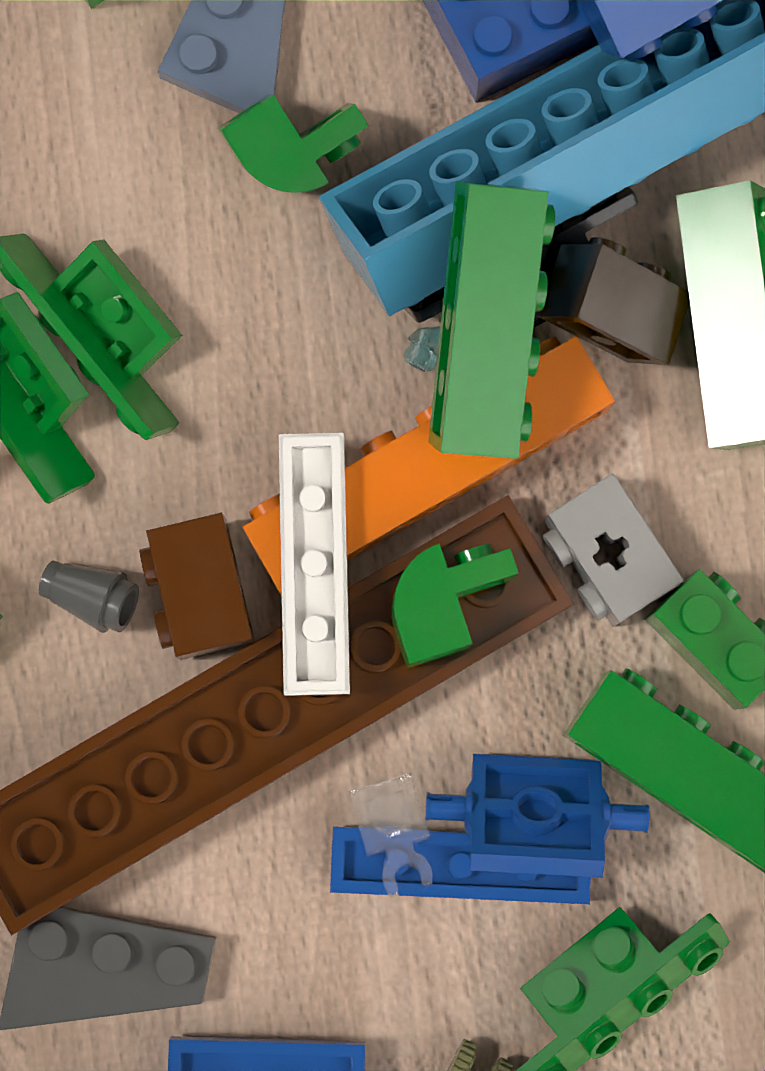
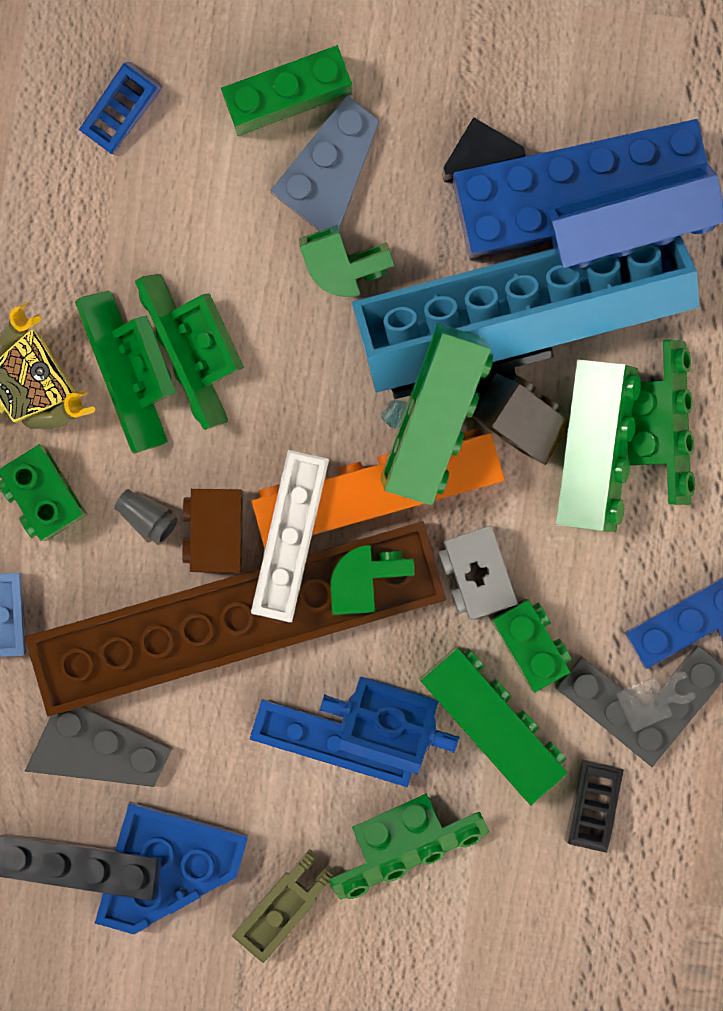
camera: 15 degrees right, 5 degrees up
clear plate [349,773,432,898] -> none

